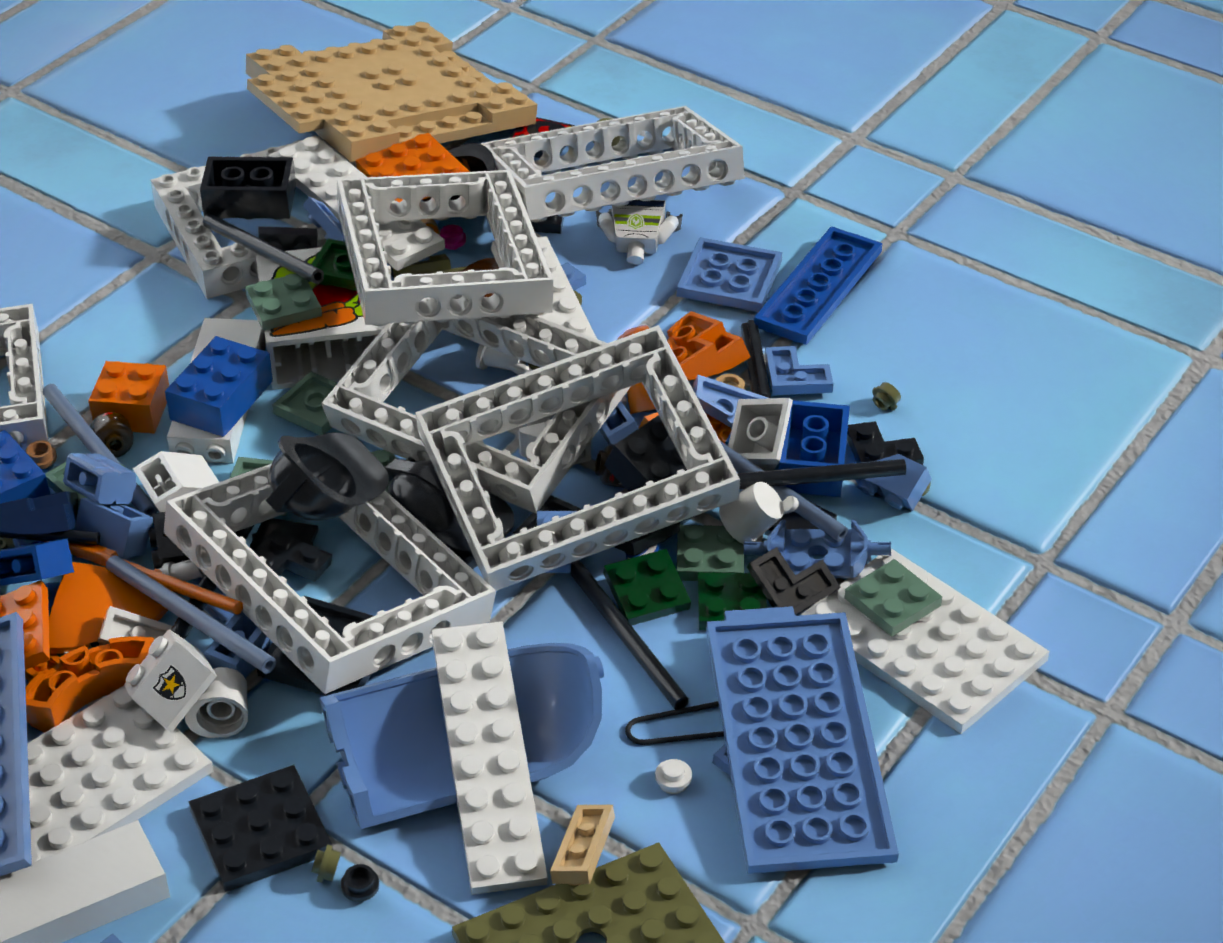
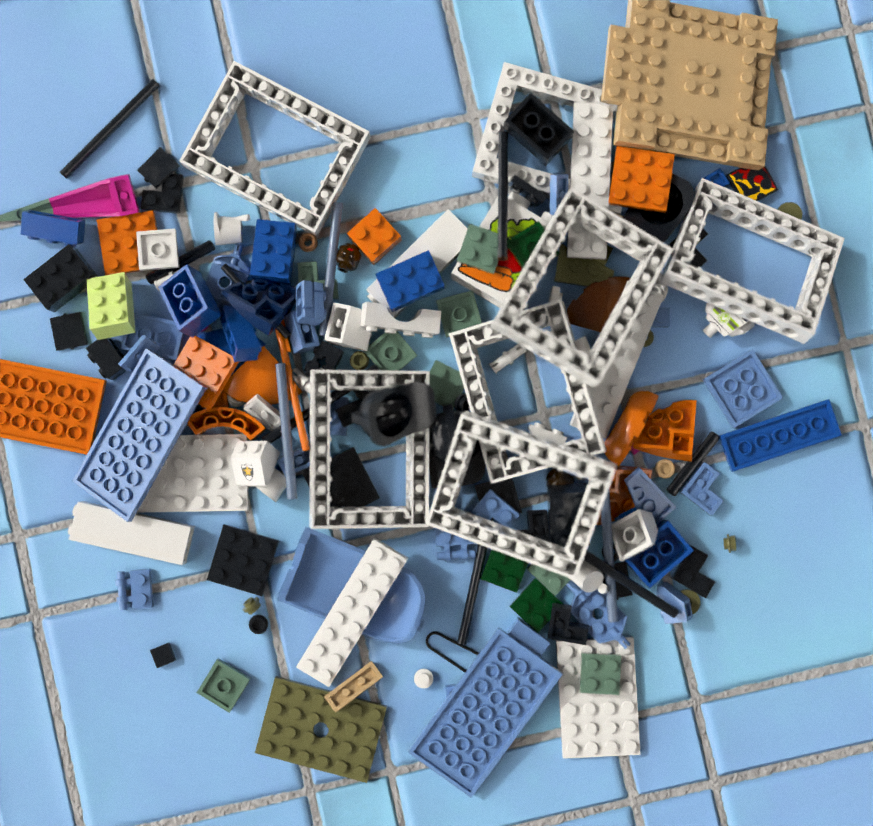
camera: 45 degrees right, 45 degrees up
none -> white arch [360,302,441,338]
none -> medium blue plate [435,528,475,561]
none -> white pin [489,344,527,374]

